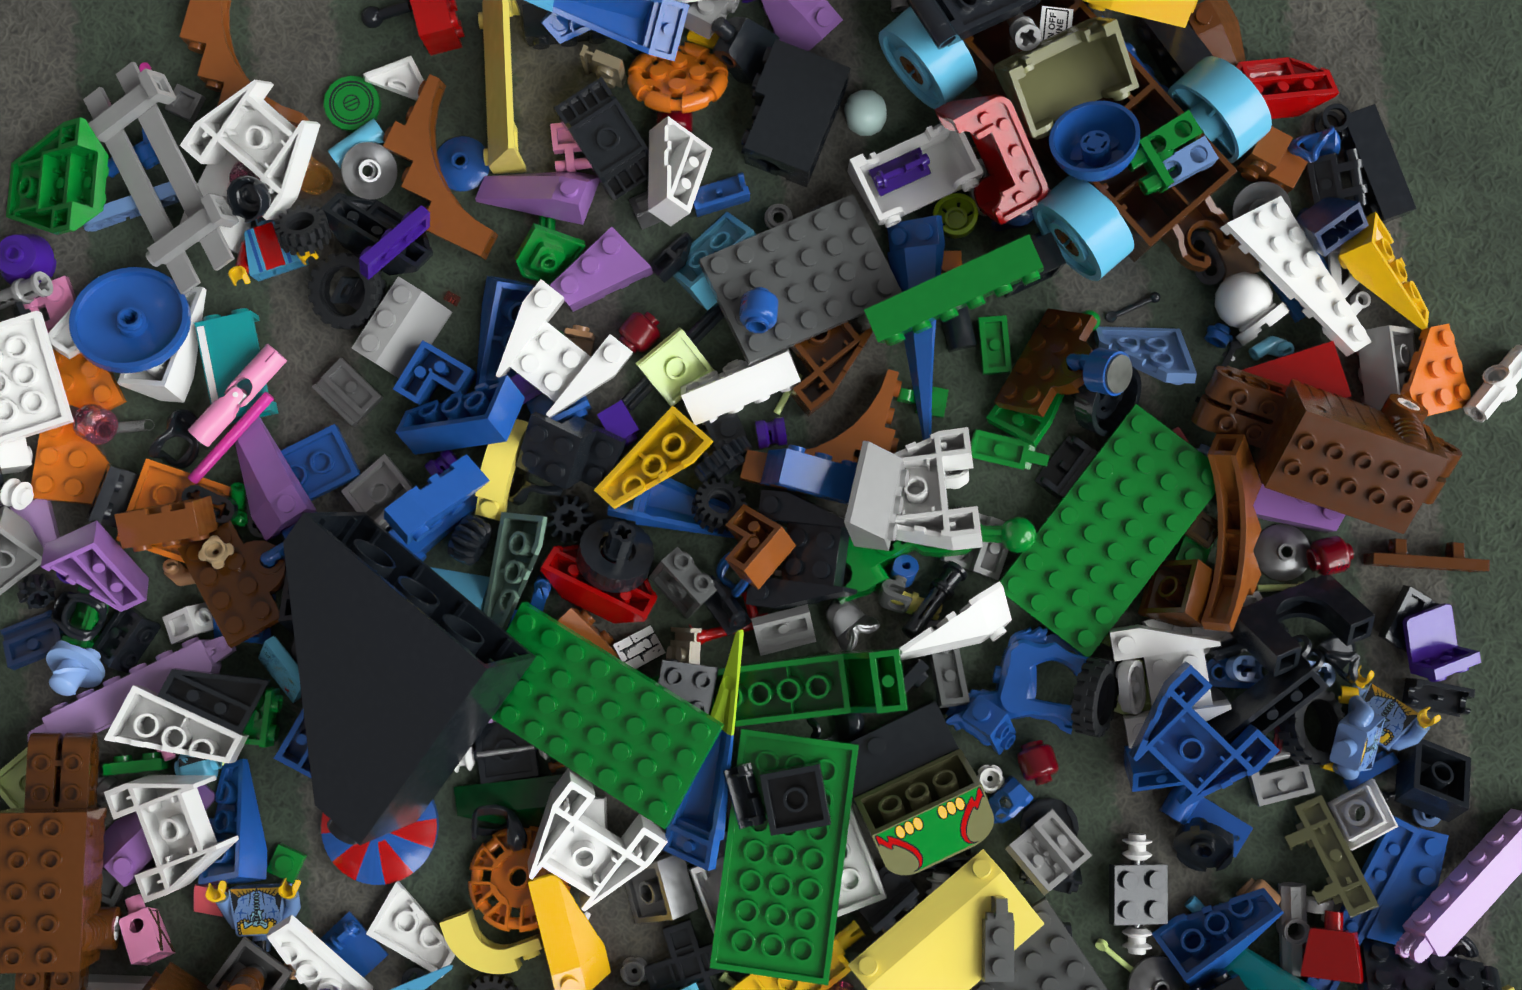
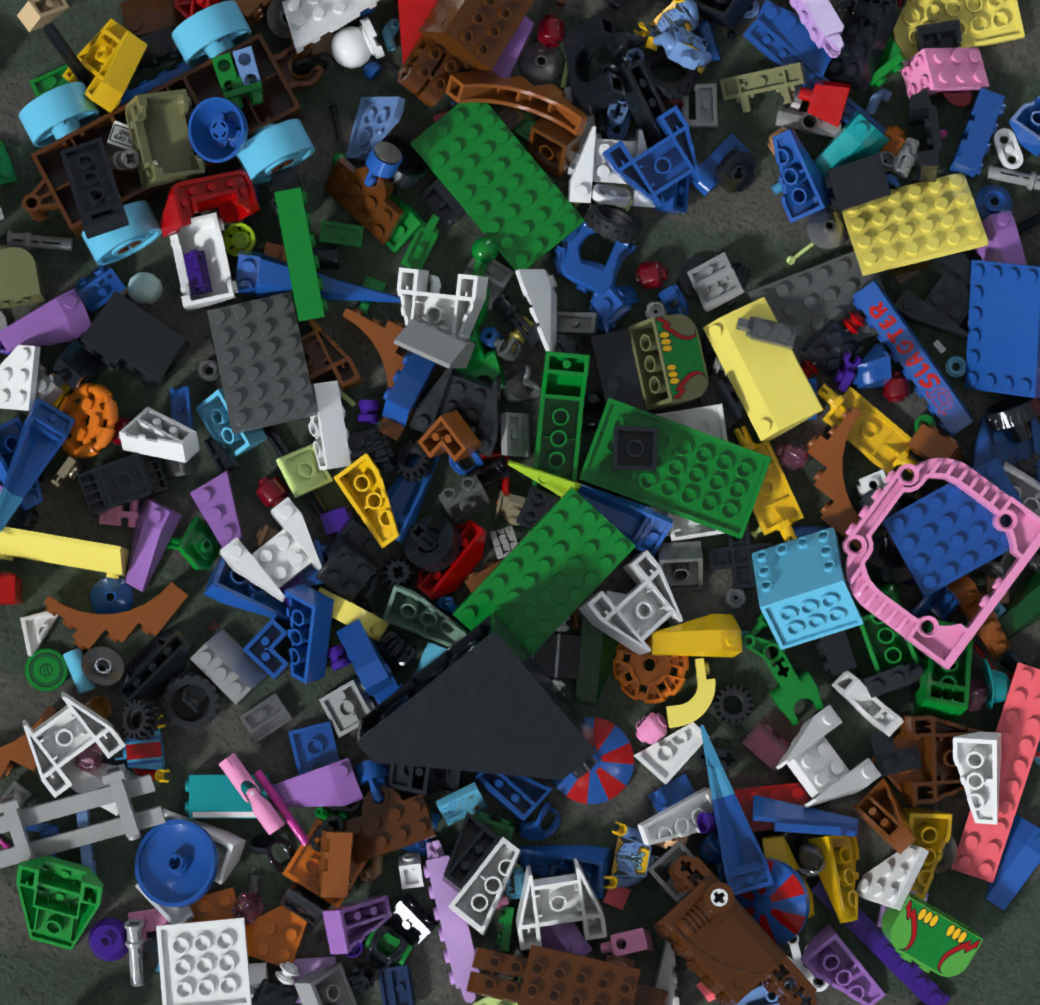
camera: 75 degrees left, 0 degrees up
light blue plate [46,640,105,696] -> none
tan plate [198,535,234,569] -> none
black hair [227,175,271,223] -> none
green plate [267,843,307,883] -> none
dark purple plate [359,205,430,280] -> none
black piece [471,805,528,851] -> none
black hinge [723,762,767,829] -> none
blue head [739,287,778,333] -> none
plate [1109,833,1168,955] -> none
white piece [1327,779,1398,851] -> none
none -> blue bracket [74,264,126,313]
none -> blue piece [519,802,561,840]
none -> bright pink head [636,712,668,745]

